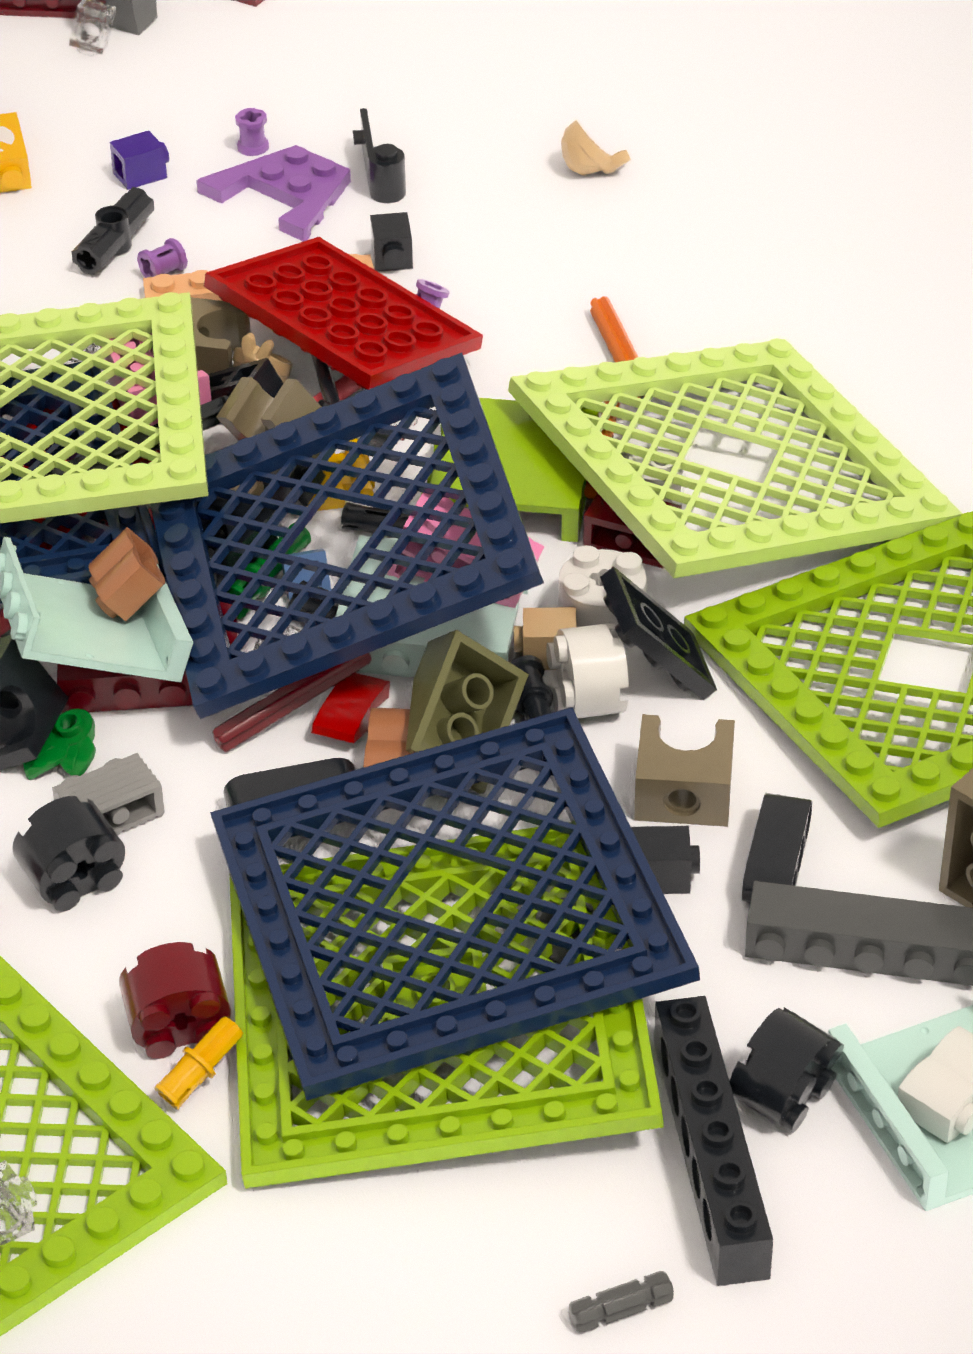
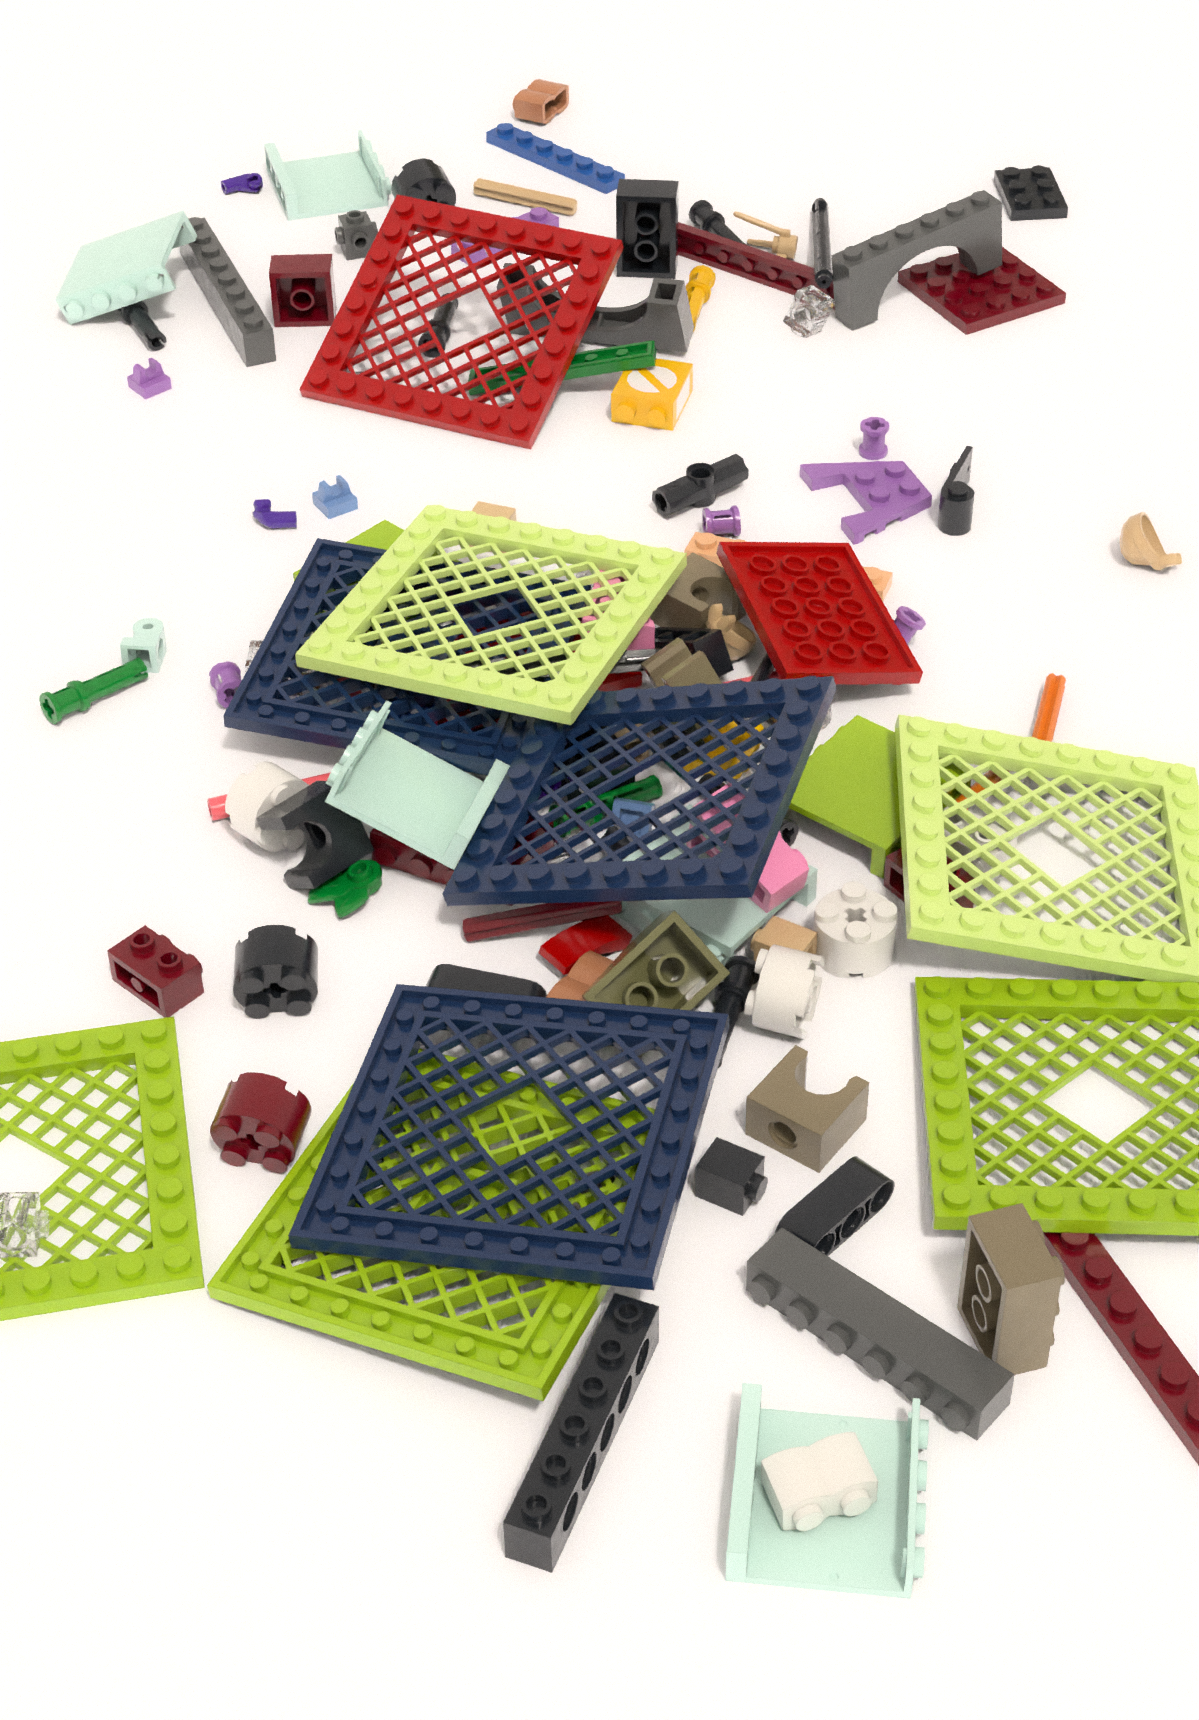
camera: 30 degrees right, 0 degrees up
light grey brick [52,752,165,835] -> none
nougat brick [88,527,165,621] -> none
dark purple brick [109,130,170,190] -> none
yellow axle [154,1016,243,1110] -> none
black brick [370,212,413,272] -> none
dark grey axle [568,1270,674,1333] -> none
black plate [600,566,717,700] -> none
black brick [729,1007,844,1133] -> none

